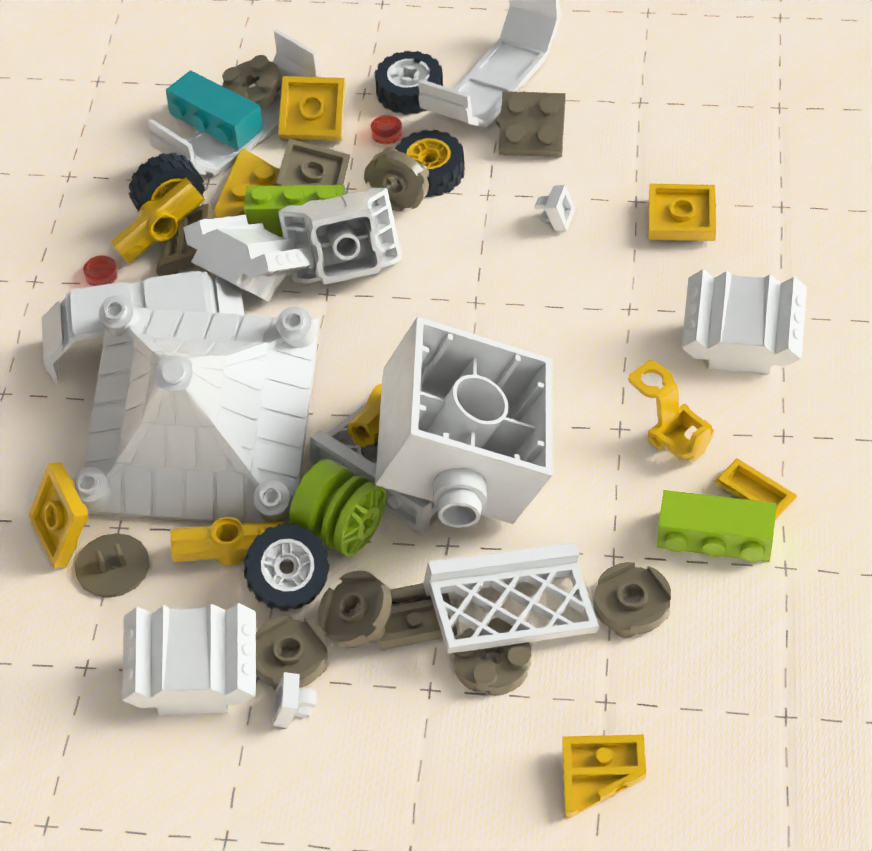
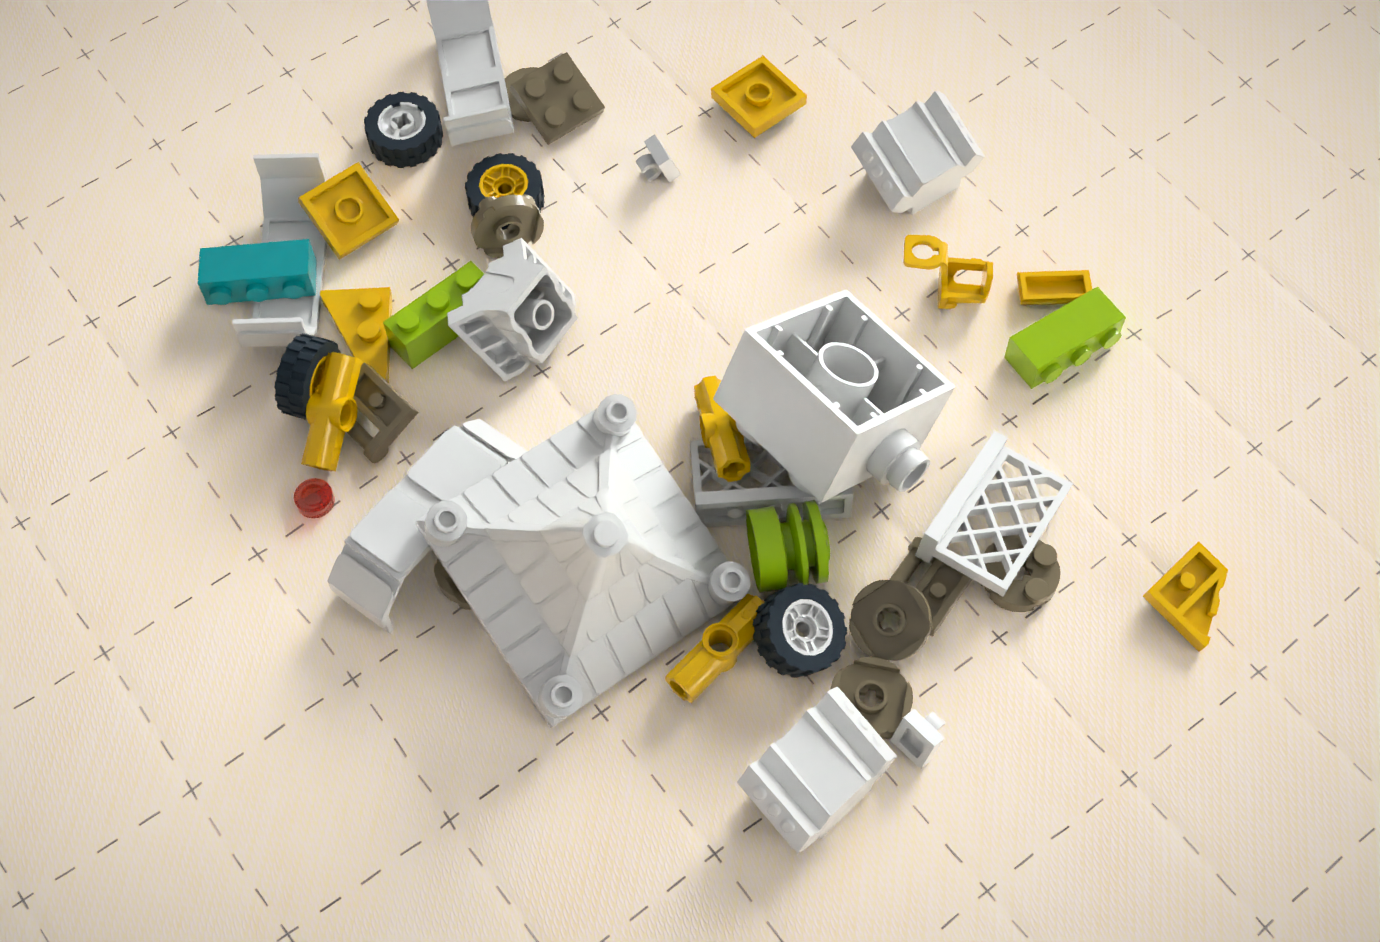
camera: 45 degrees left, 10 degrees up
yellow plate [28,462,88,569] -> none
dark tan piece [75,533,150,598] -> none
white slope [183,215,314,302] -> none
dark tan plate [222,55,282,110] -> none
dark tan plate [276,139,351,186] -> none
clear red tile [370,115,402,144] -> none
dark tan plate [594,562,671,638] -> none

